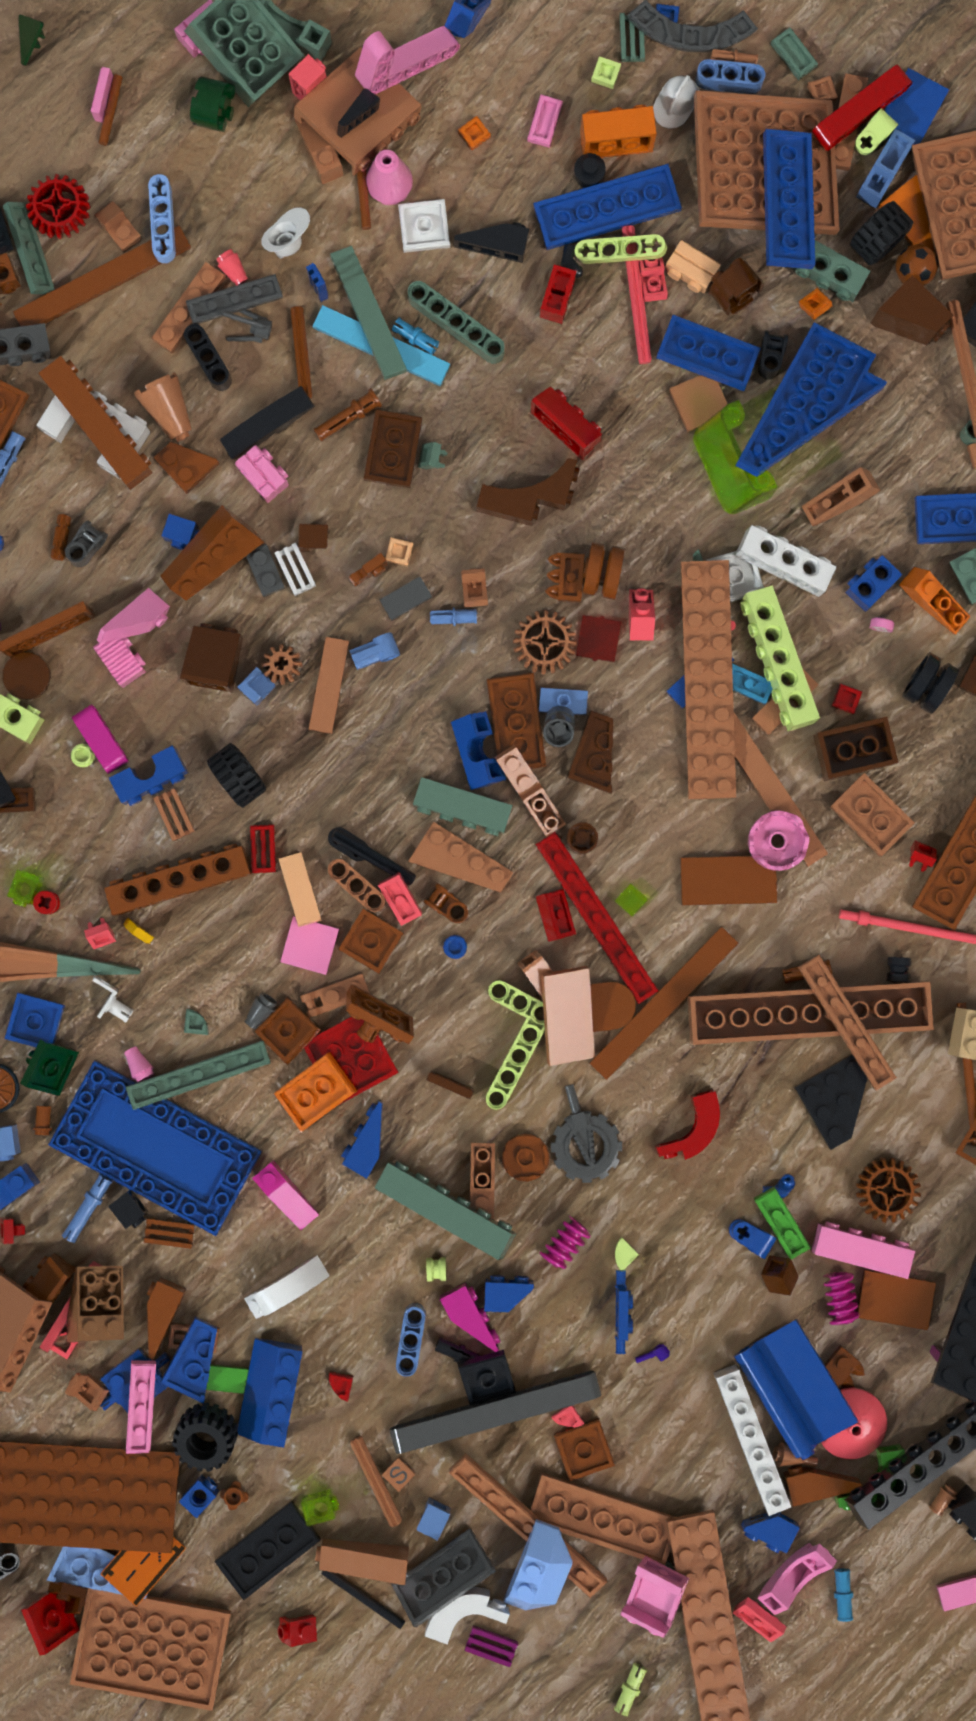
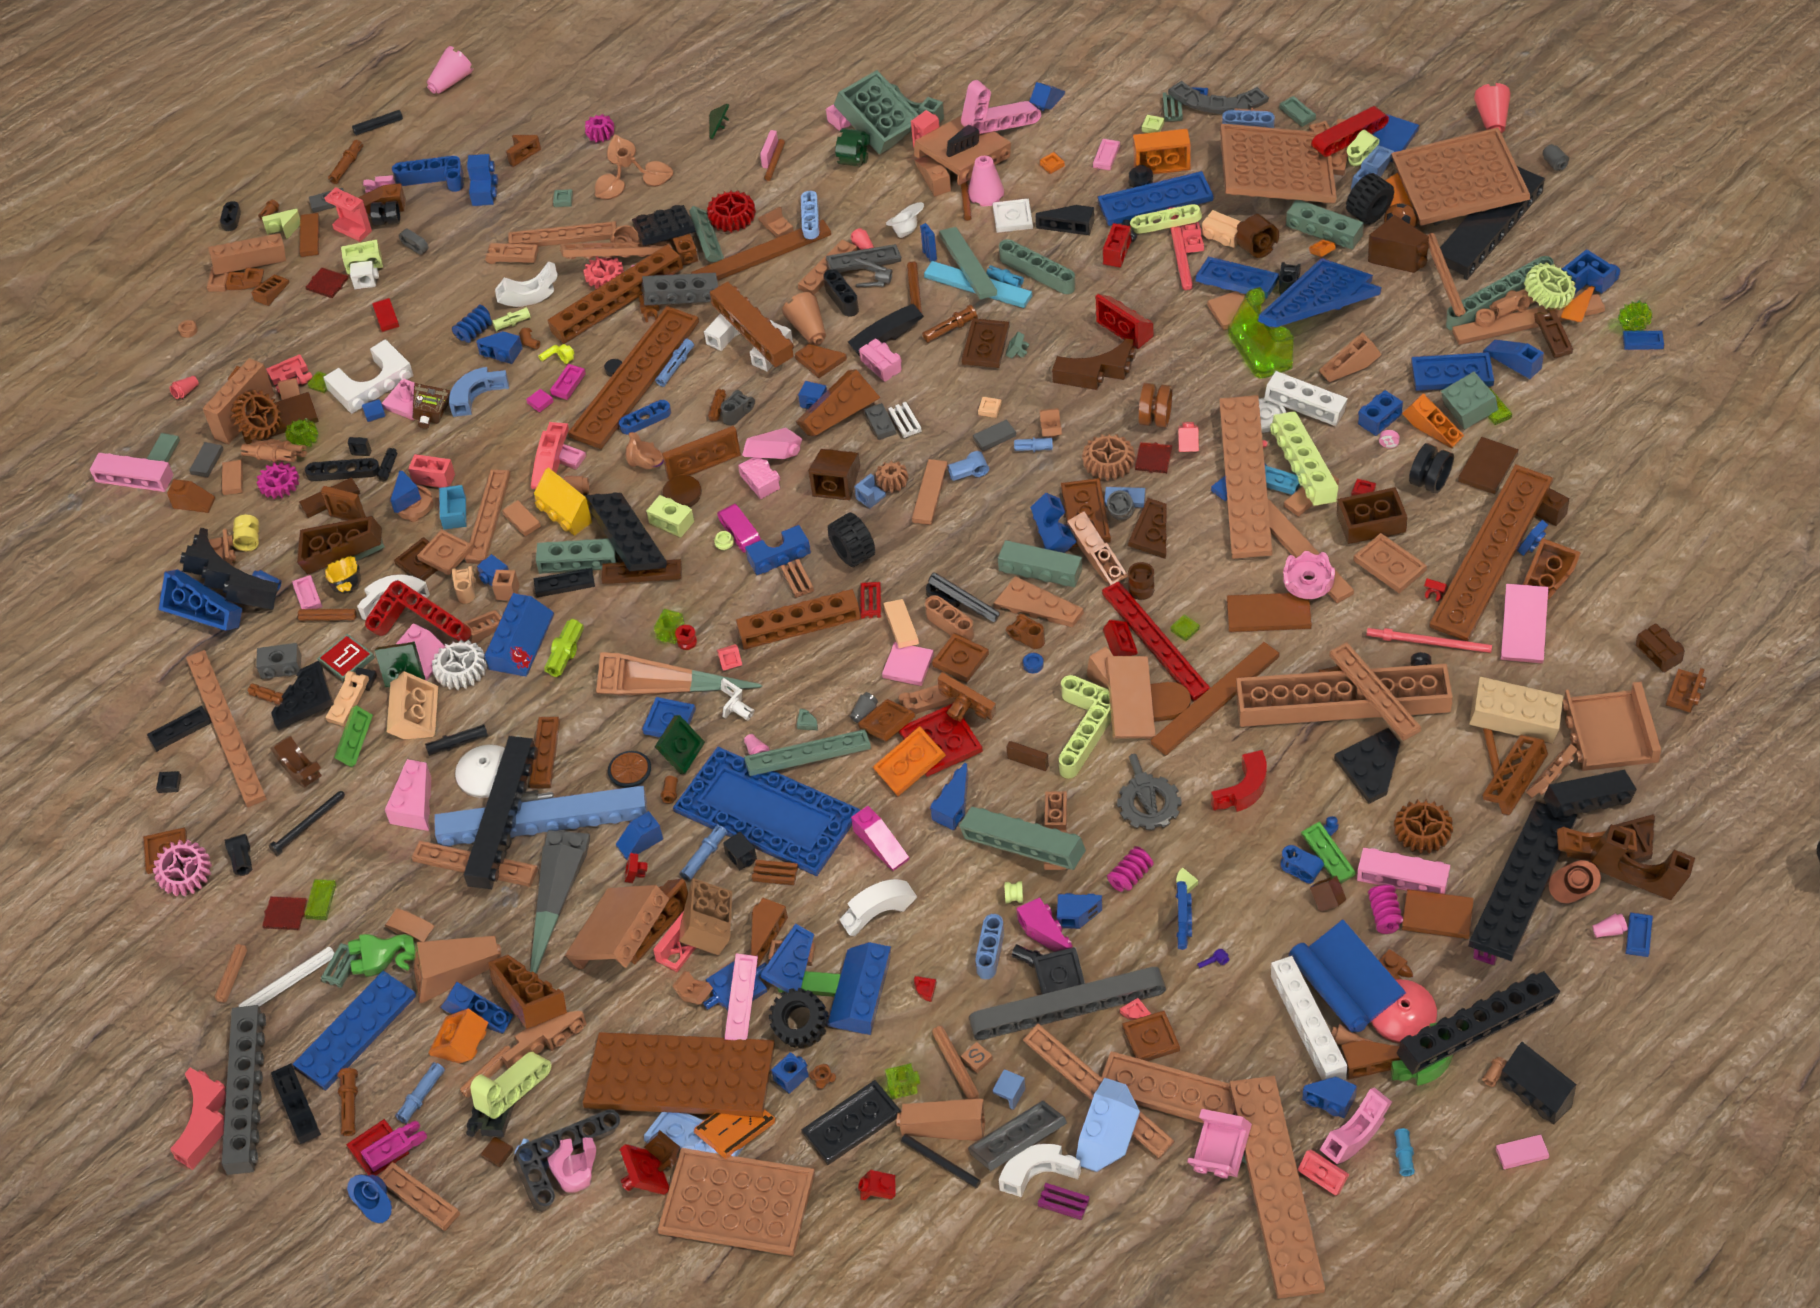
camera: 10 degrees right, 35 degrees down
yellow tile [123,918,154,944] -> none
reddish brown panel [299,524,329,552] -> none
dark orange plate [349,553,388,587] -> none
coral plate [378,872,422,926] -> none
dark orange tile [502,1133,549,1182] -> none
dark orange plate [545,553,585,603] -> none
yellowish green pin [614,1663,648,1716] -> none
white piece [653,75,699,129] -> none
blue plate [763,129,815,269] -> none

